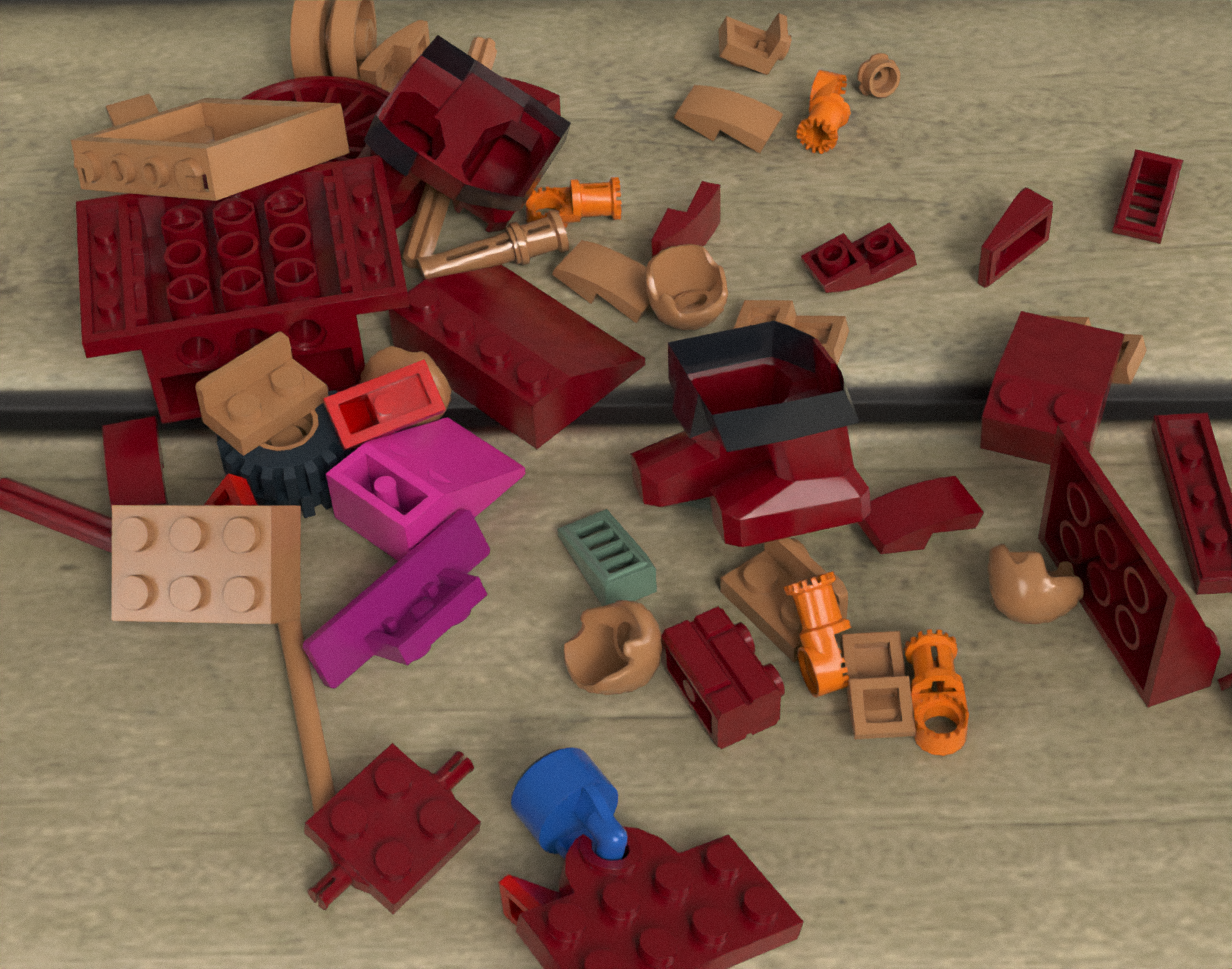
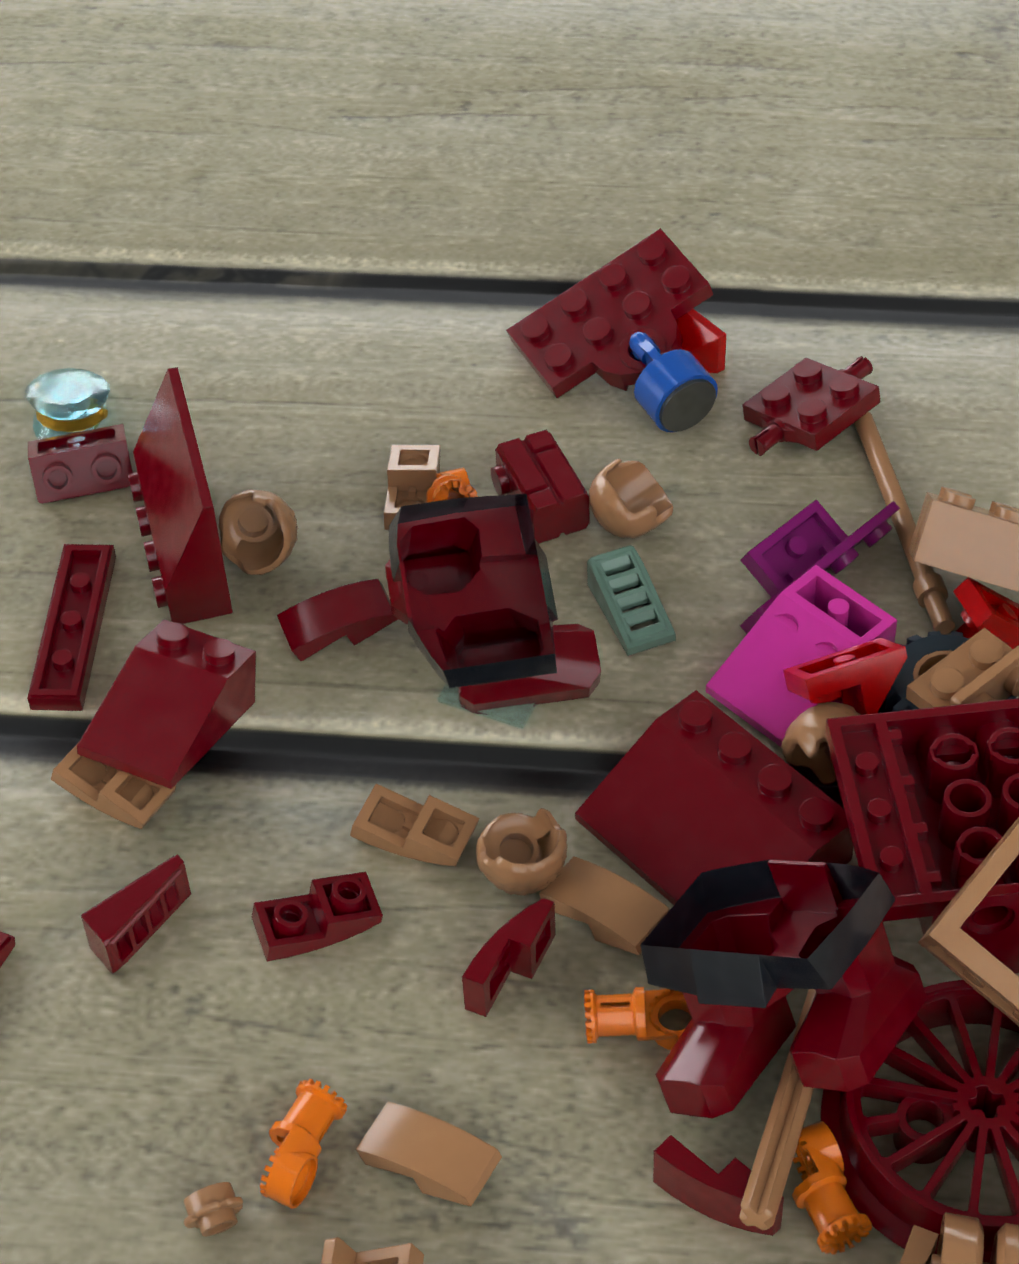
camera: 175 degrees left, 0 degrees up
orange connector [904,629,969,756] -> none

